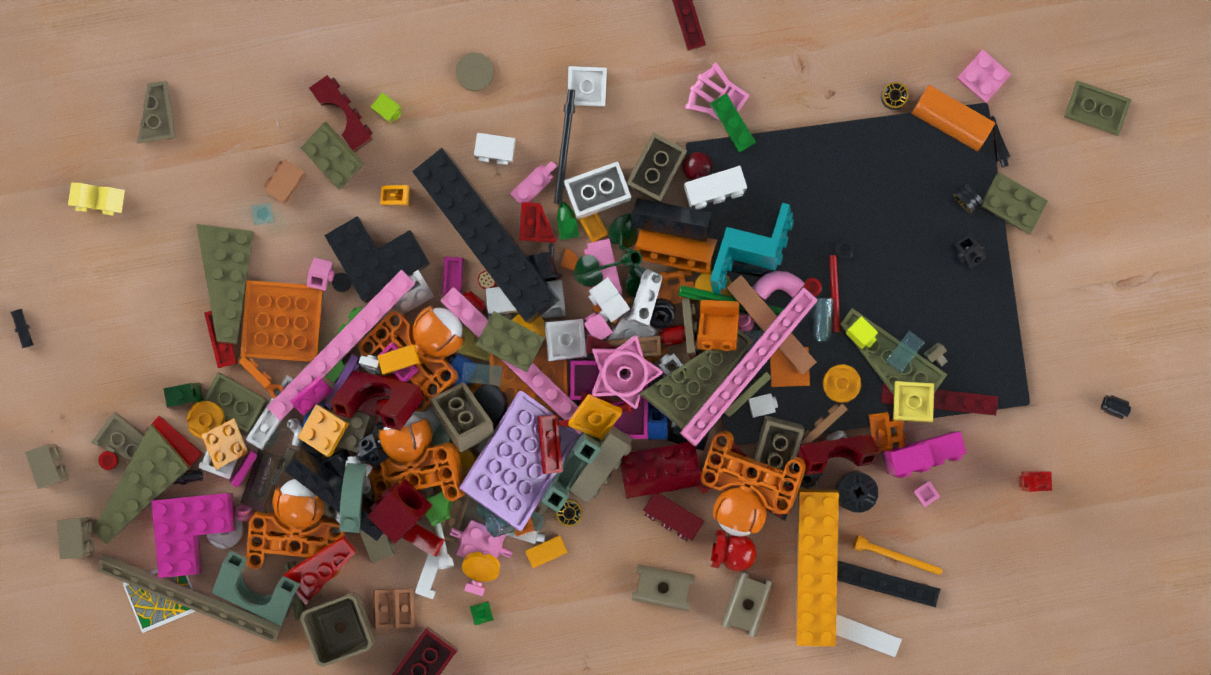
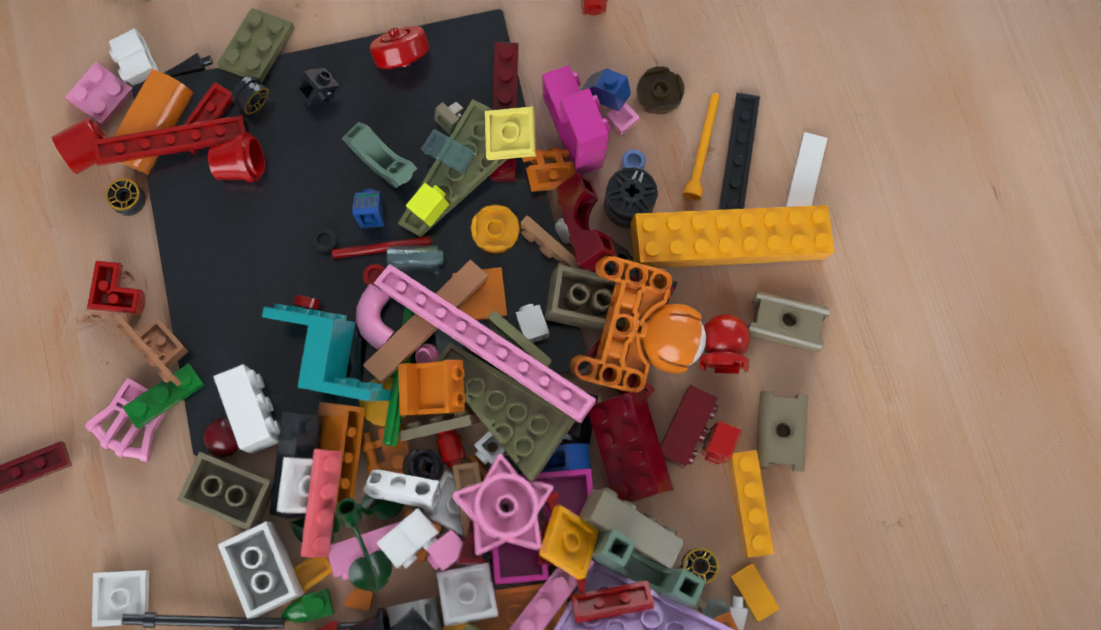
camera: 100 degrees left, 10 degrees down
none -> red piece [52,118,107,174]
none -> red brick [87,261,145,315]
none -> red tile [91,115,246,166]
none -> white brick [109,28,158,86]
none -> nougat bracket [114,313,189,386]
none -> red tile [184,82,233,154]
none -> red piece [208,133,265,183]
none -> white plate [277,457,313,513]
none -> red tile [293,295,320,310]
none -> coral plate [301,449,342,557]
none -> sand green arch [342,122,417,188]
none -> blue slope [353,189,385,228]
none -> red wheel [370,26,429,69]
none -> blue slope [580,69,631,112]
none -> medium blue tile [621,149,646,170]
none -> dark brown plate [636,66,685,114]
none -> red brick [701,421,742,465]
none -> light orange brick [727,450,774,558]

